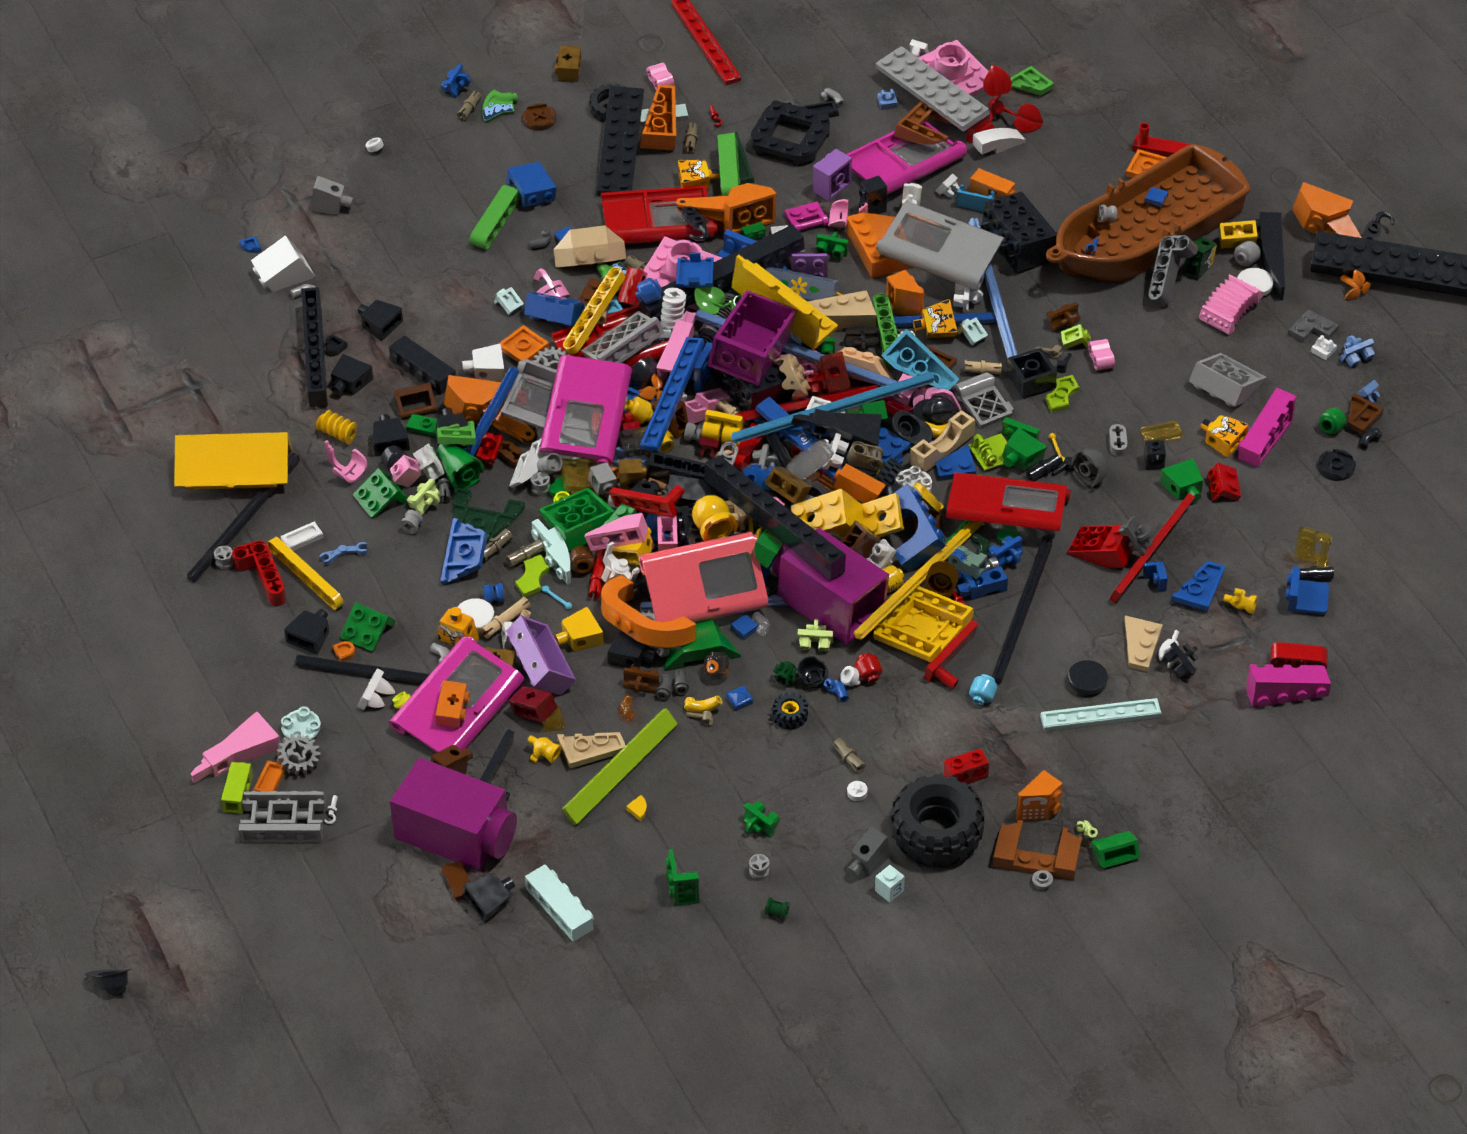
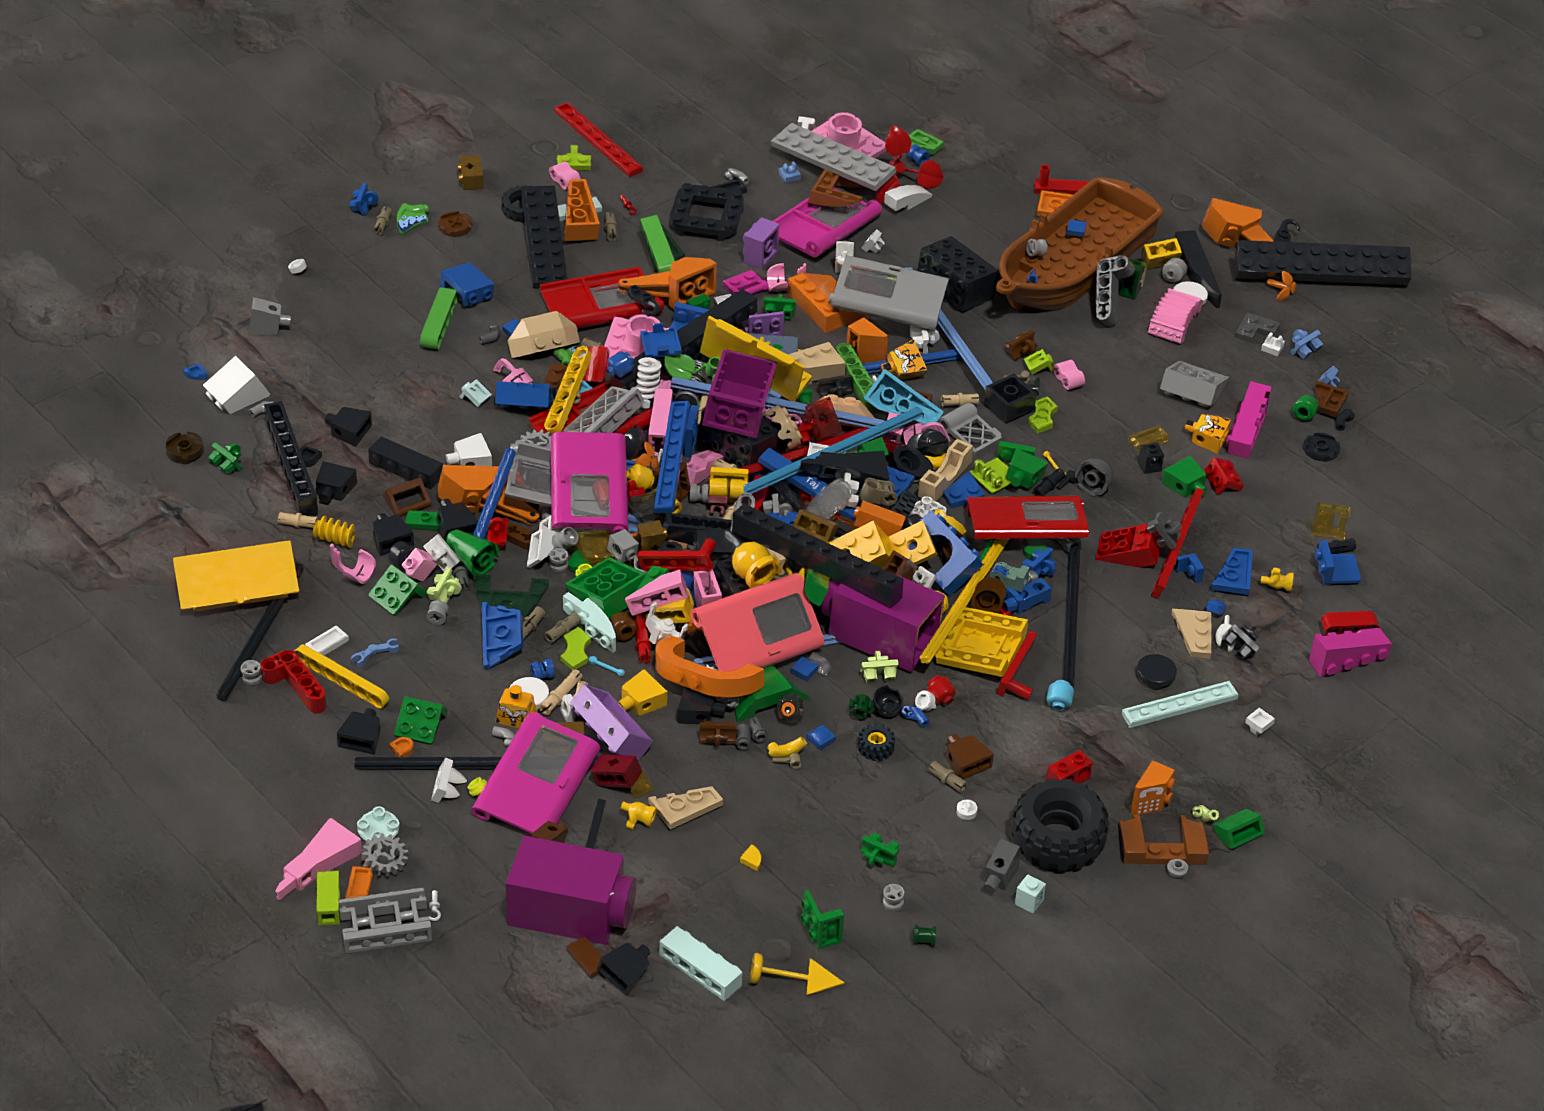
camera: 15 degrees left, 5 degrees down
orange brick [436,680,470,728] -> none
bright green wing [437,421,476,446] -> none
orange plate [498,325,549,363] -> none
lime tile [562,708,678,825] -> none
clear orange arm [618,695,635,721] -> none
light orange torso [678,160,719,190] -> none
black brick [858,175,887,215] -> none
dark azure hinge [956,185,995,212] -> none
light aqua bracket [957,318,988,345] -> none
orange brick [969,168,1016,199] -> none
clear green arm [971,533,990,555] -> none
light grey beam [1109,424,1127,456] -> none
none -> dark brown plate [166,432,204,465]
none -> green hips [208,442,243,475]
none -> tan pin [278,512,318,528]
none -> lime hinge [557,145,591,170]
none -> yellow piece [749,953,844,996]
none -> blue wheel [907,144,930,166]
none -> reddish brown torso [946,734,994,780]
none -> blue tile [1206,599,1226,615]
none -> white tile [1246,708,1275,735]

